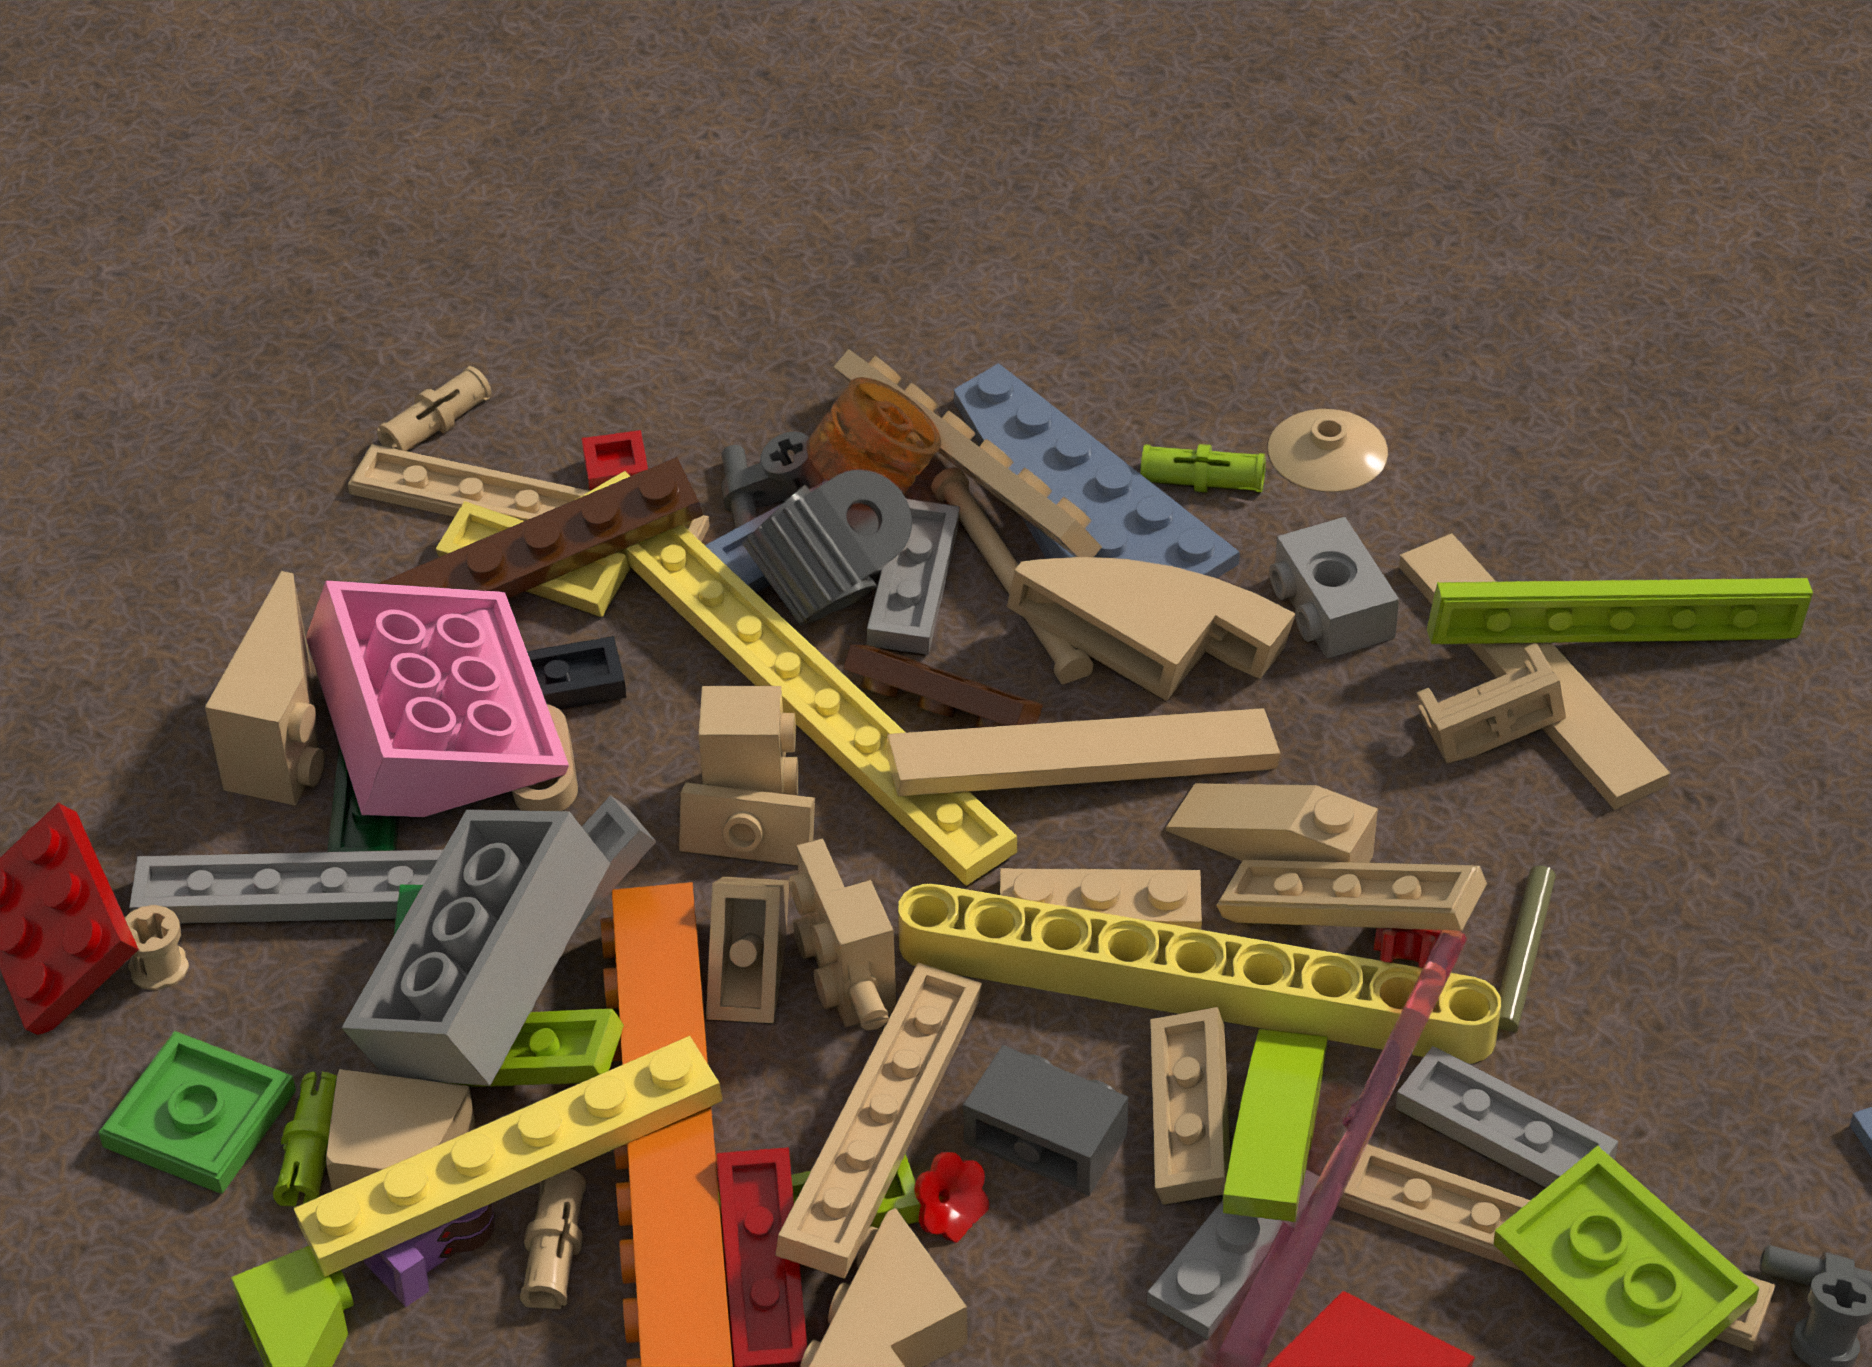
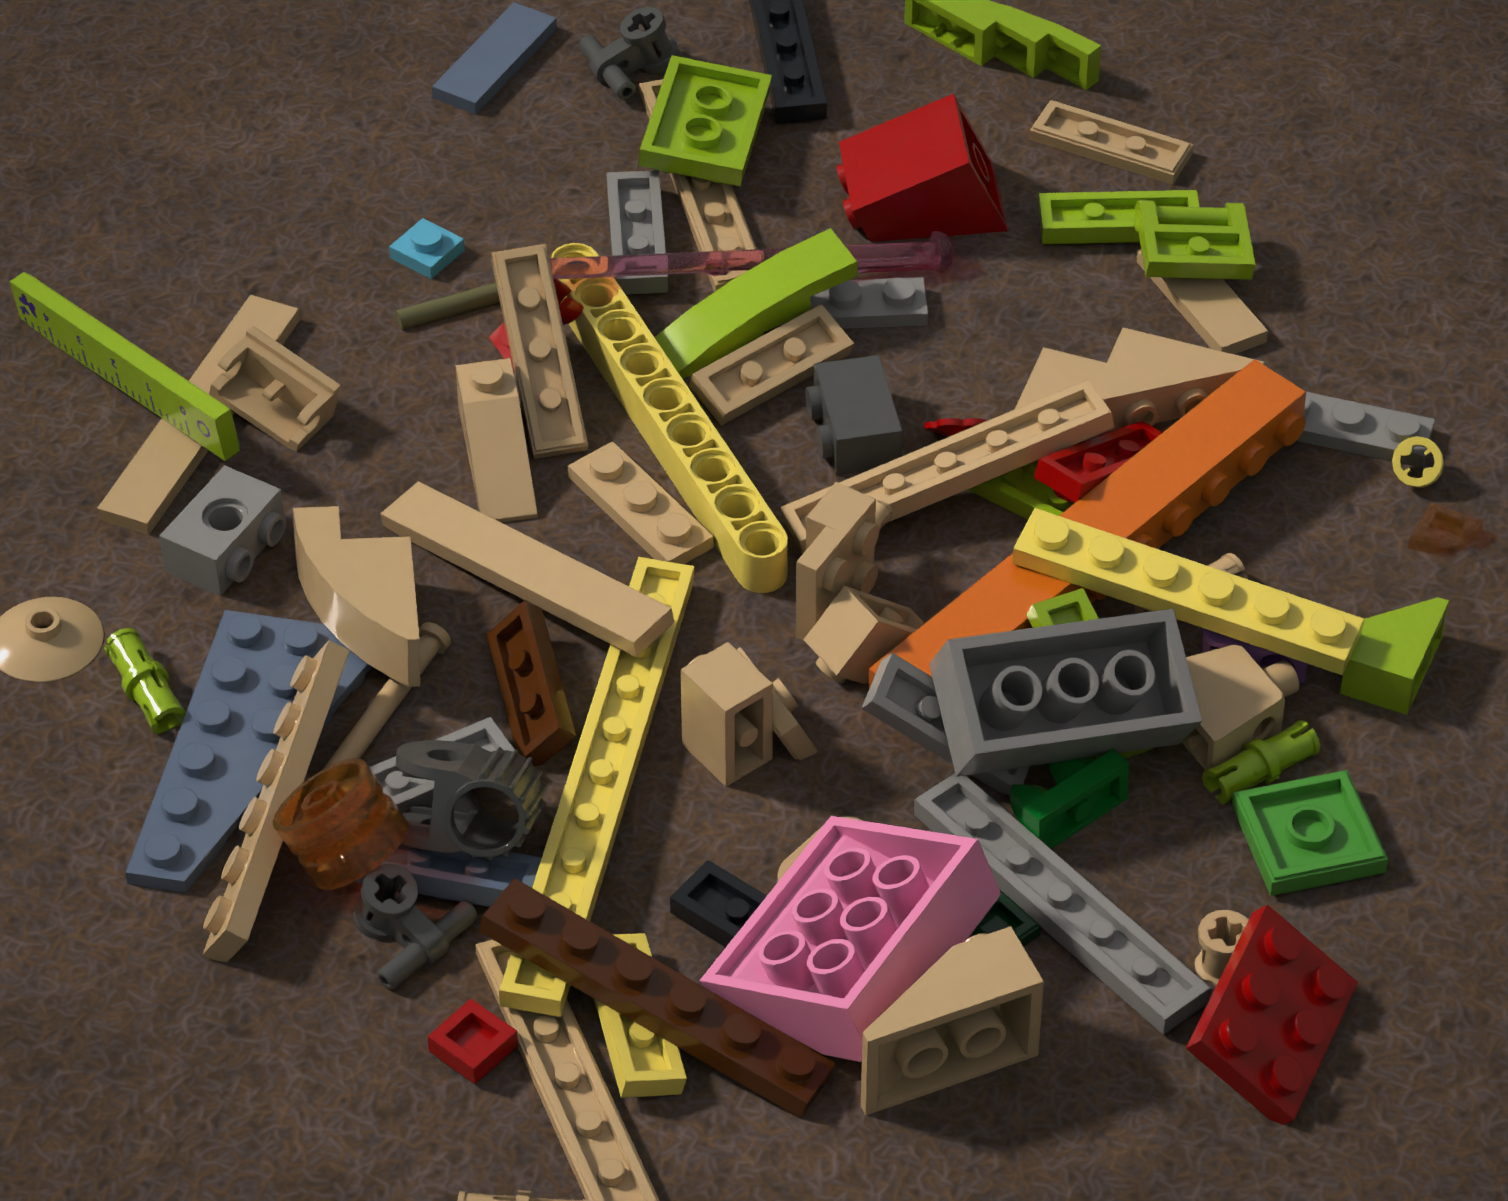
camera: 130 degrees left, 0 degrees up
none -> medium azure plate [389,218,465,279]

